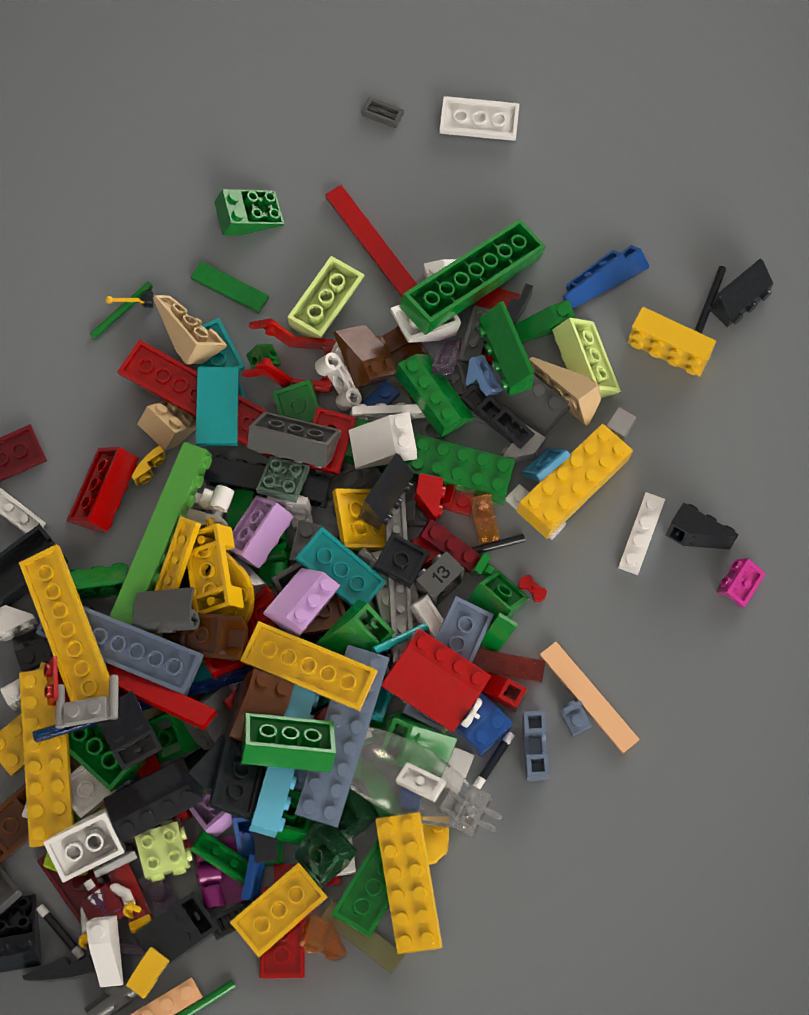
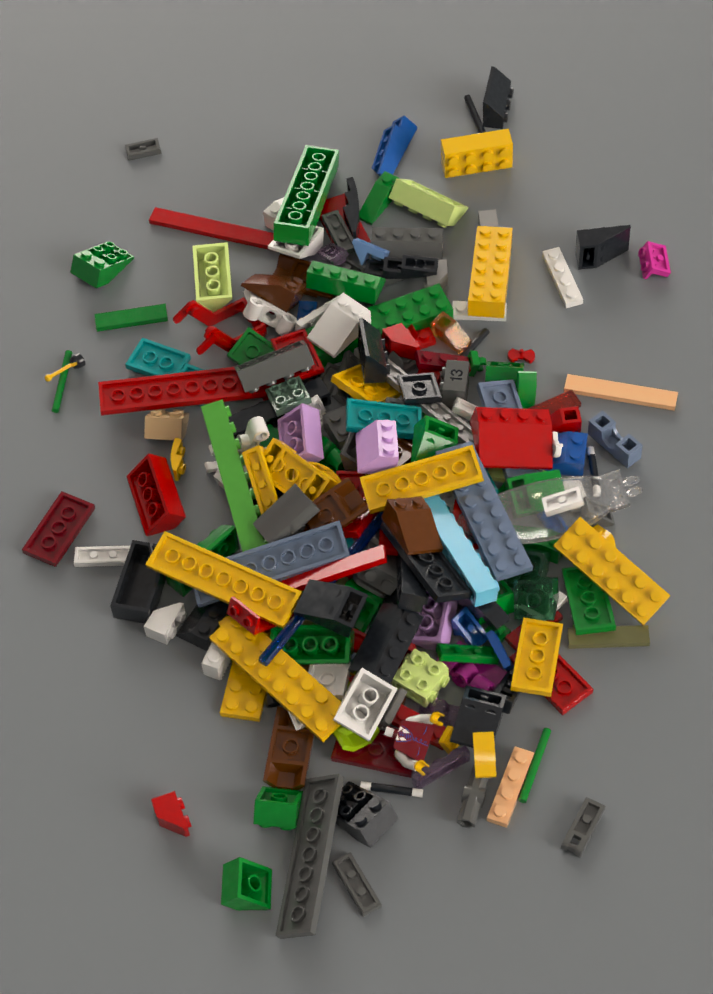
camera: 35 degrees left, 15 degrees down
black slope [23,956,96,982] -> none
light grey plate [55,675,118,729] -> none
white slope [86,915,124,987] -> none
tan wedge [153,295,227,365] -> none
teal tile [196,367,239,446] -> none
green slope [241,713,336,772] -> none
green brick [246,344,281,369] -> none
clear orange slope [299,915,347,961] -> none
teal bar [372,623,429,654] -> none
white plate [440,96,520,141] -> none
green slope [477,301,534,396] -> none
dark azure tile [520,447,571,482] -> none
tan wedge [529,357,601,426] -> none
sand blue bracket [560,700,592,737] -> none

